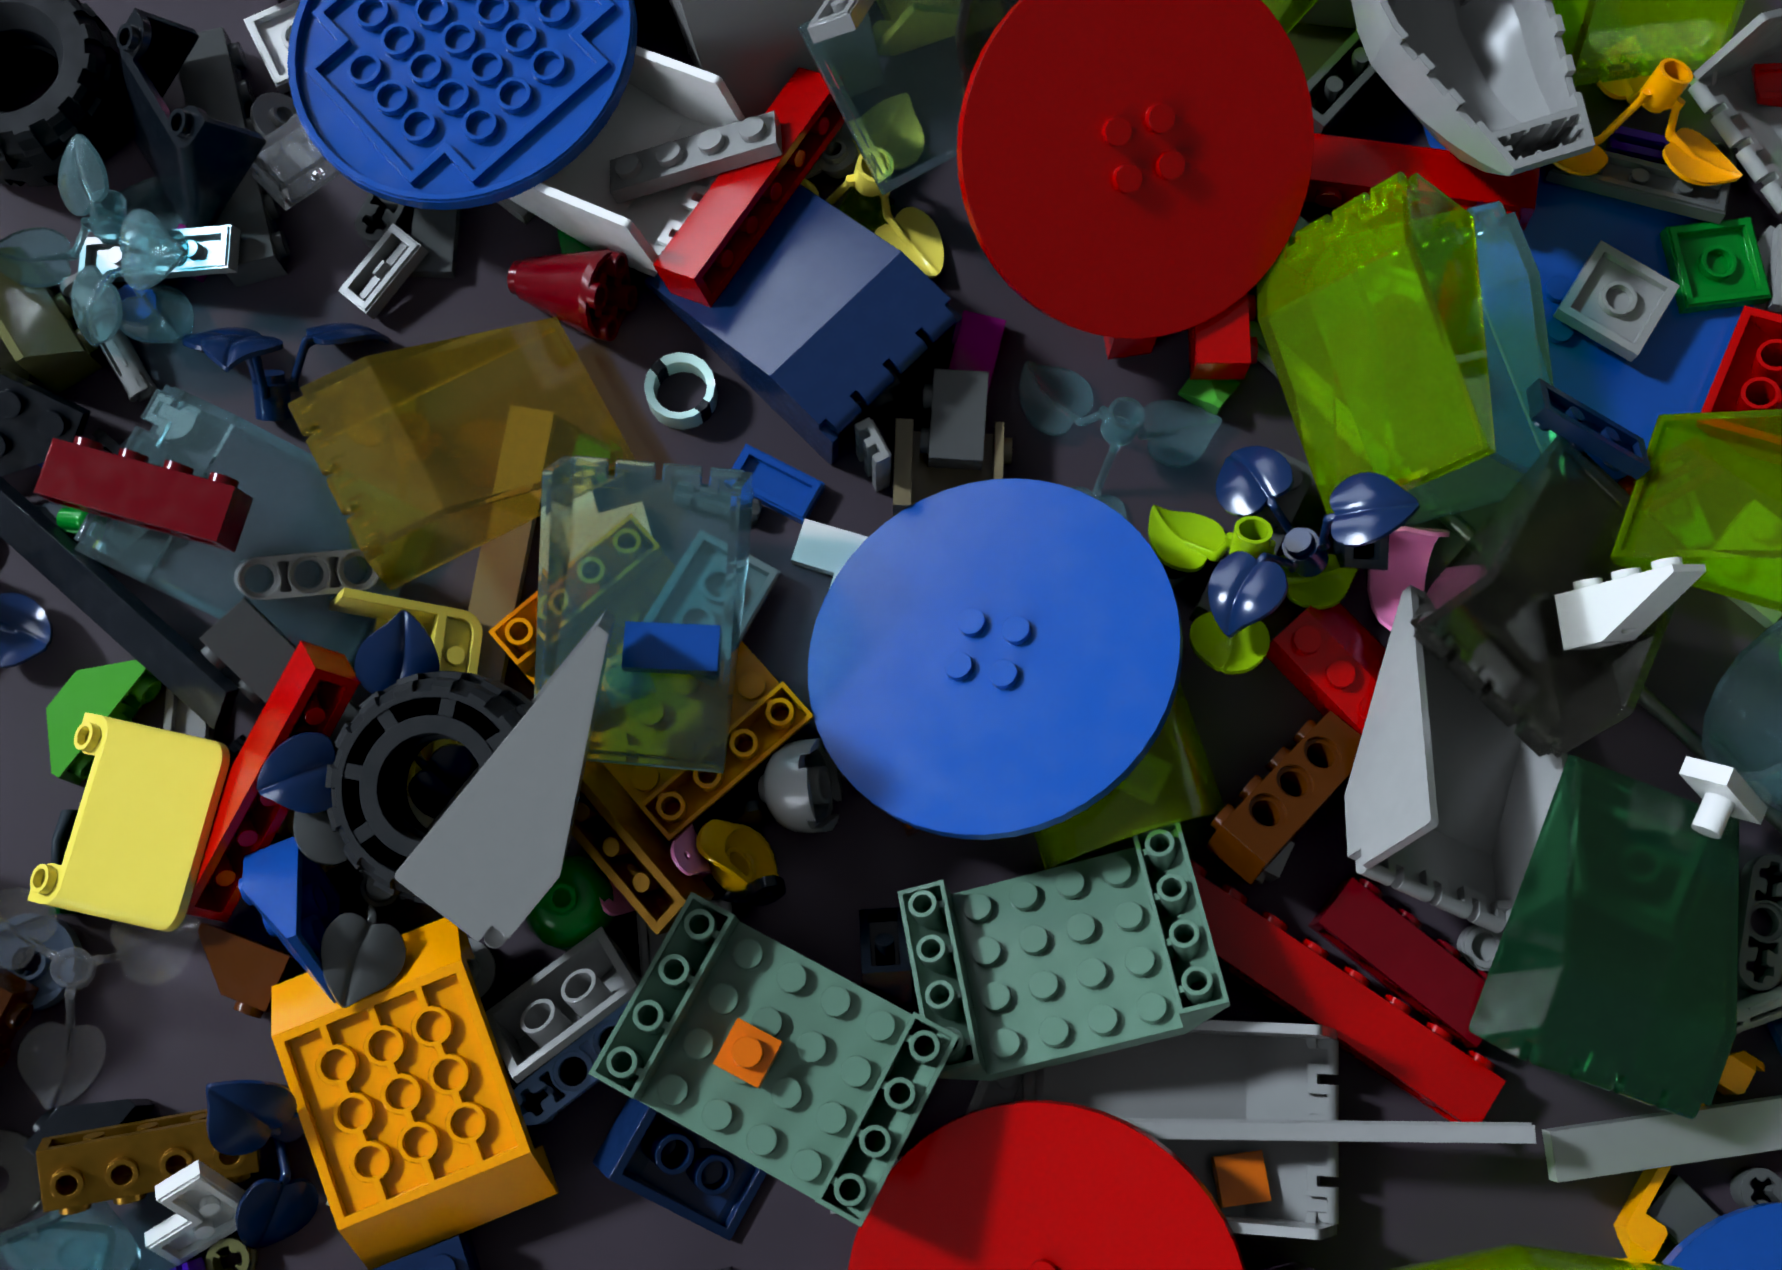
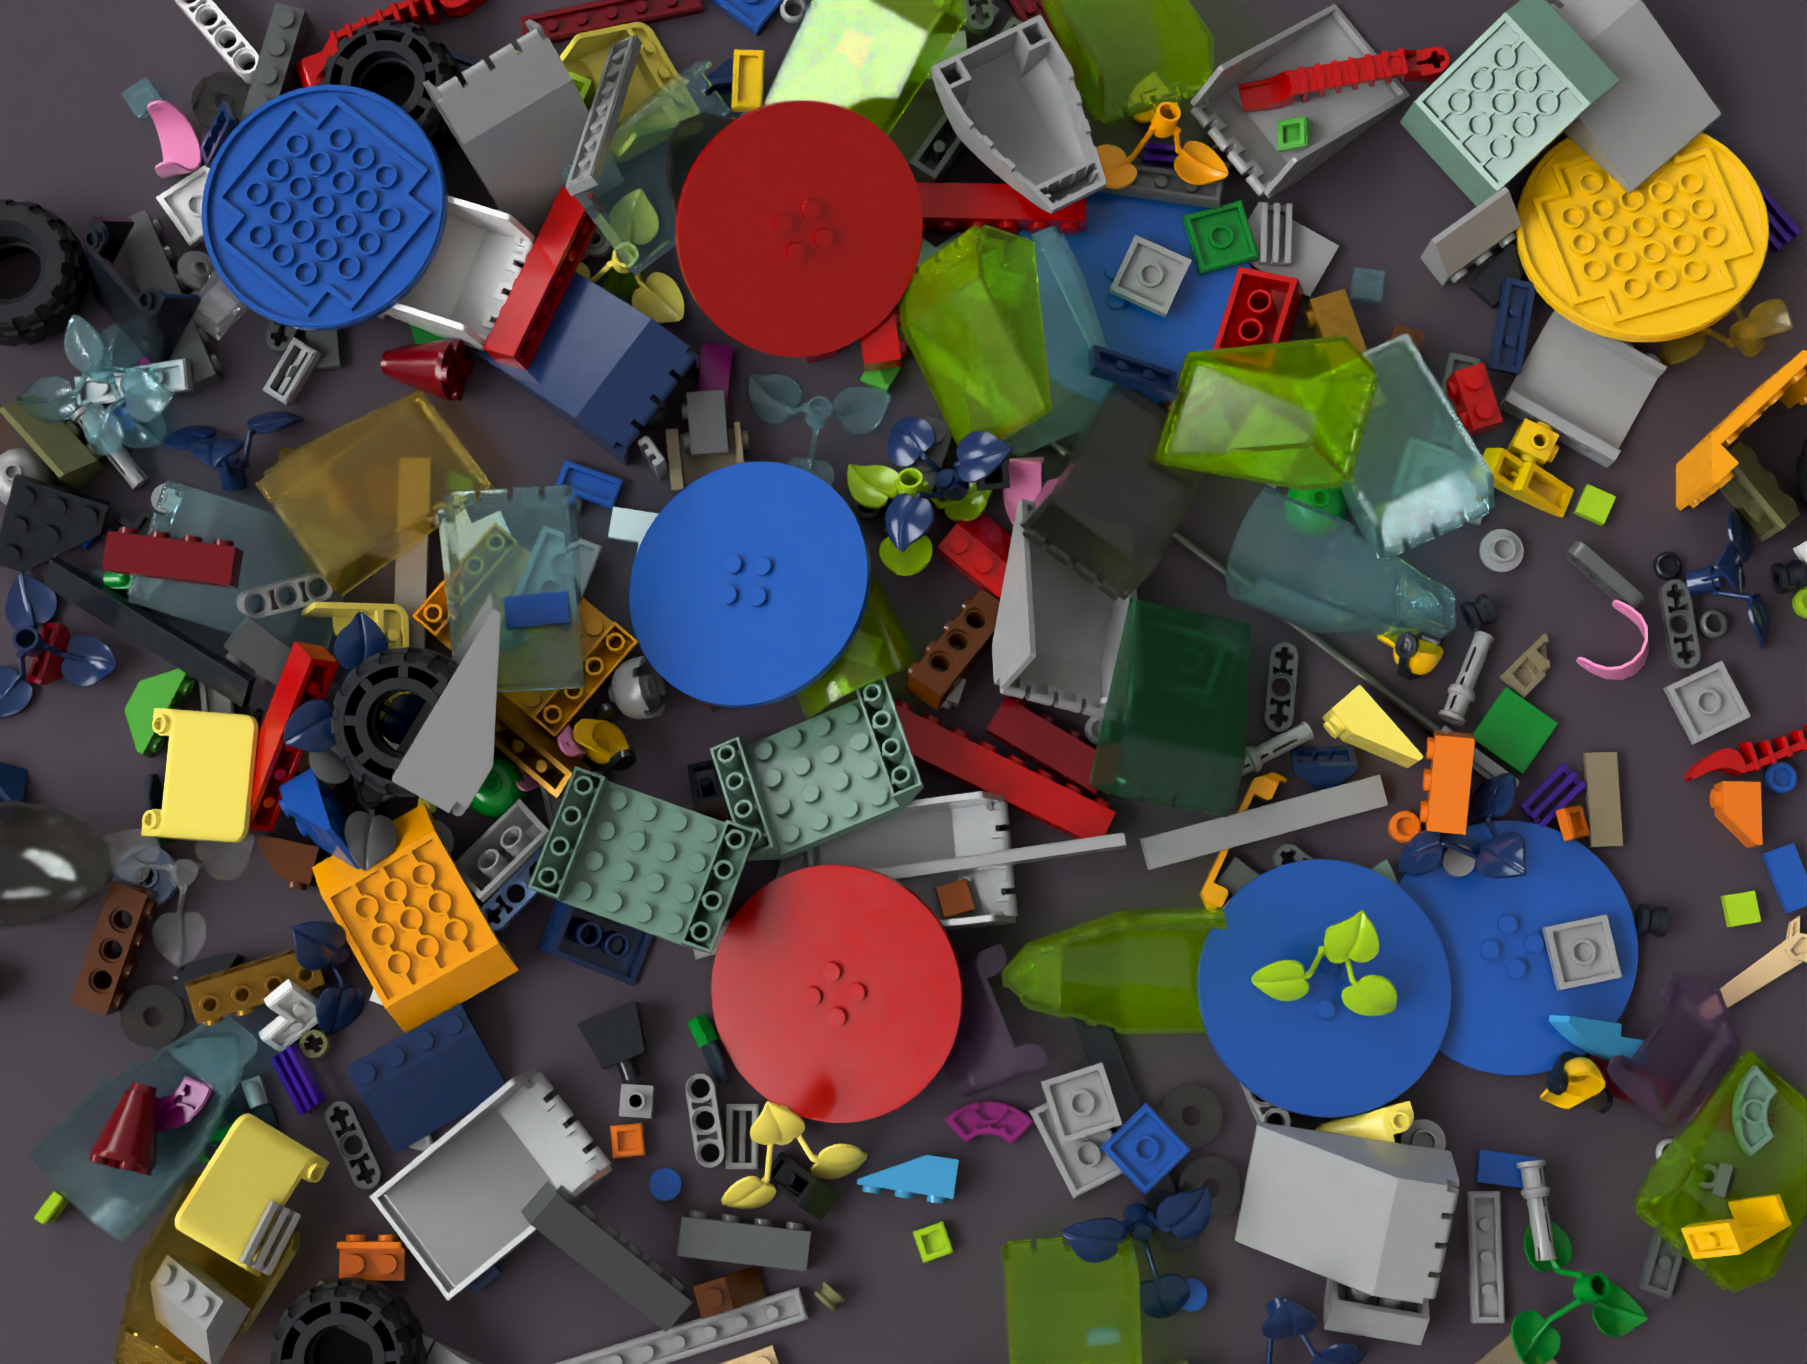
camera: 10 degrees left, 5 degrees up
light grey plate [610,111,783,204] -> none
light aqua piece [644,352,718,430] -> none
orange plate [713,1018,784,1089] -> none
white slope [1554,557,1706,650] -> none
white tile [1679,756,1768,839] -> none

